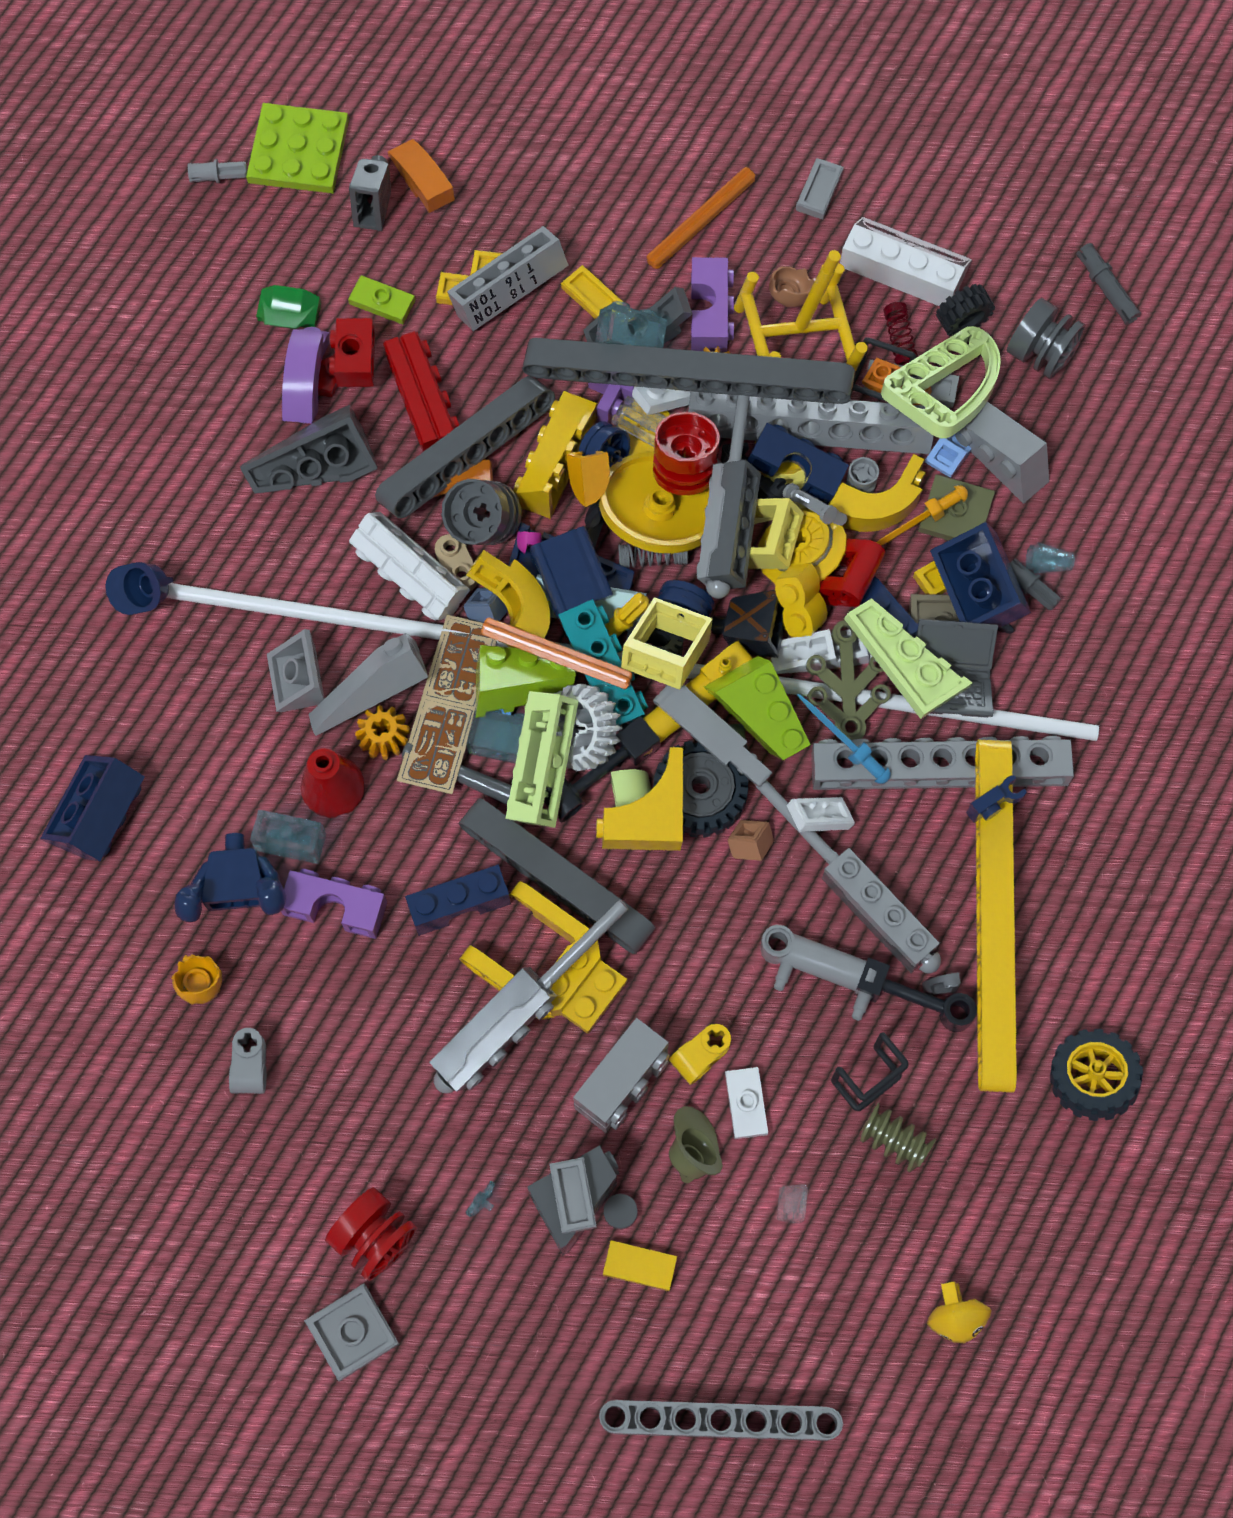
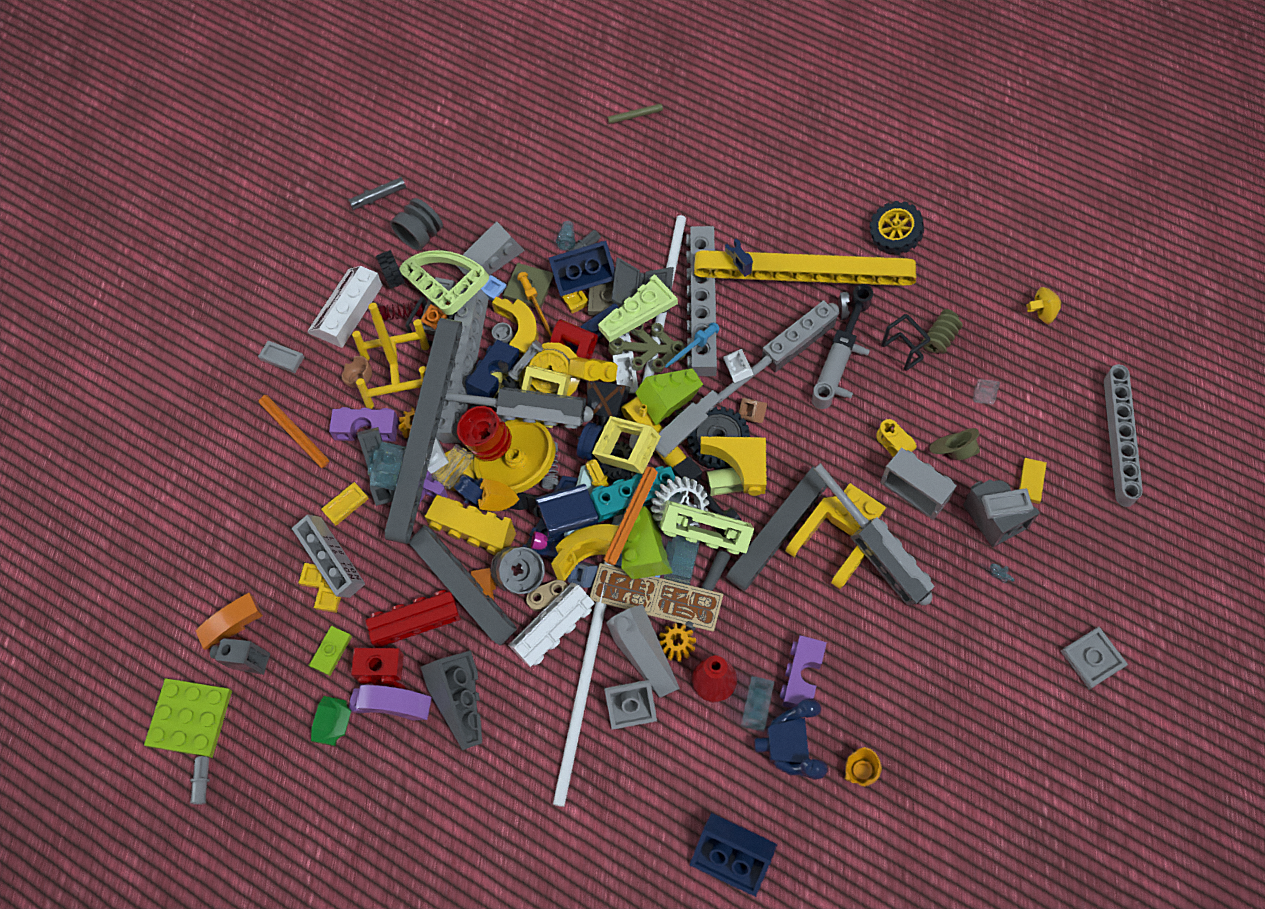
camera: 85 degrees left, 5 degrees down
dark blue piece [105,562,174,615] -> none
light grey piece [229,1028,267,1094] -> none
red wheel [325,1187,417,1282] -> none
dark blue arch [405,864,511,936] -> none
white plate [725,1067,768,1139] -> none

